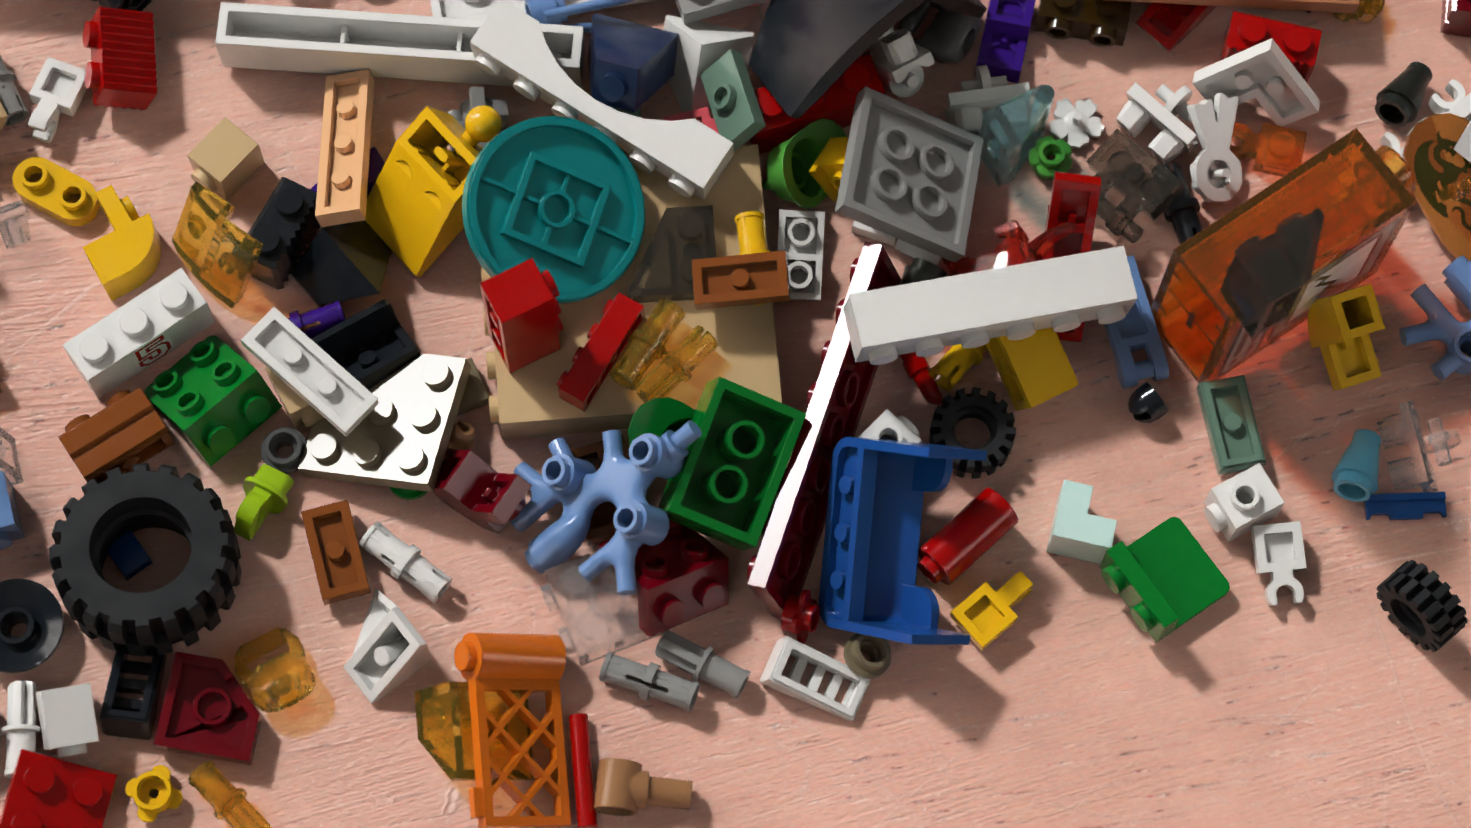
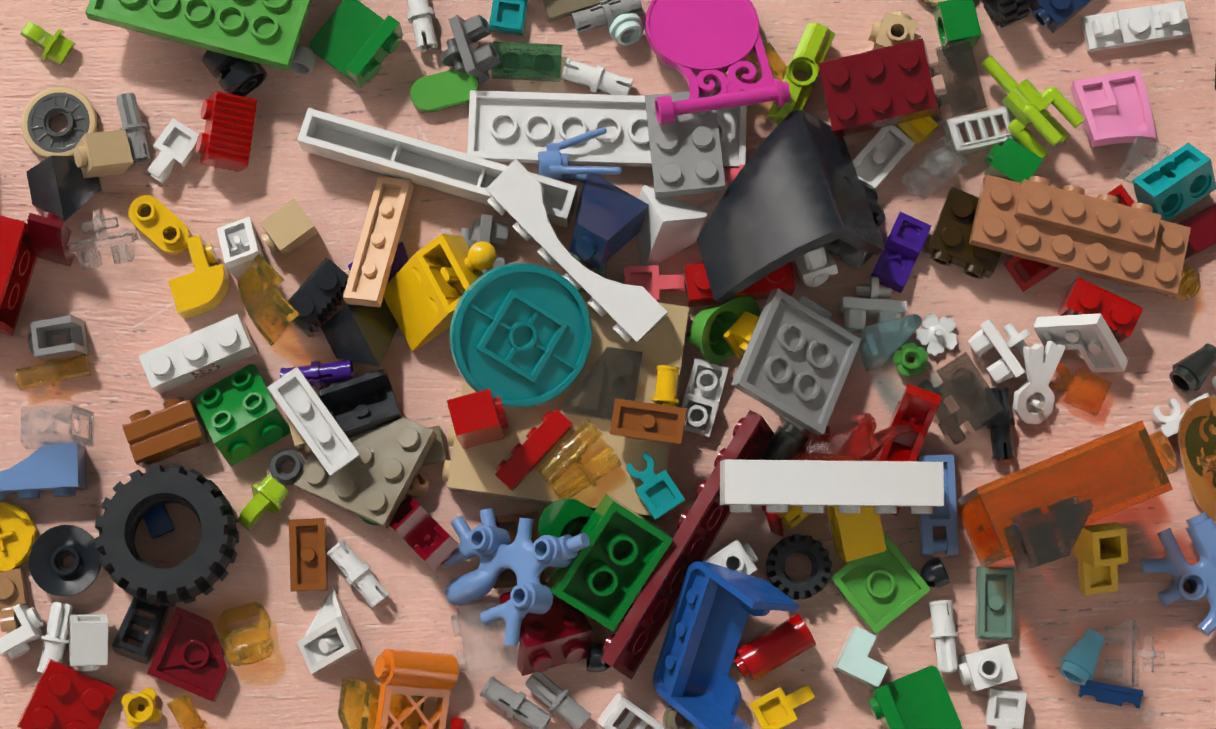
camera: 15 degrees right, 10 degrees up
sand green plate [700,49,766,151] -> none
red plate [781,589,820,644] -> none
none -> white slope [217,217,268,279]
none -> black hinge [586,643,610,672]
none -> teal plate [626,452,685,520]
none -> bright green plate [830,533,931,635]
none -> white axle [929,600,959,673]

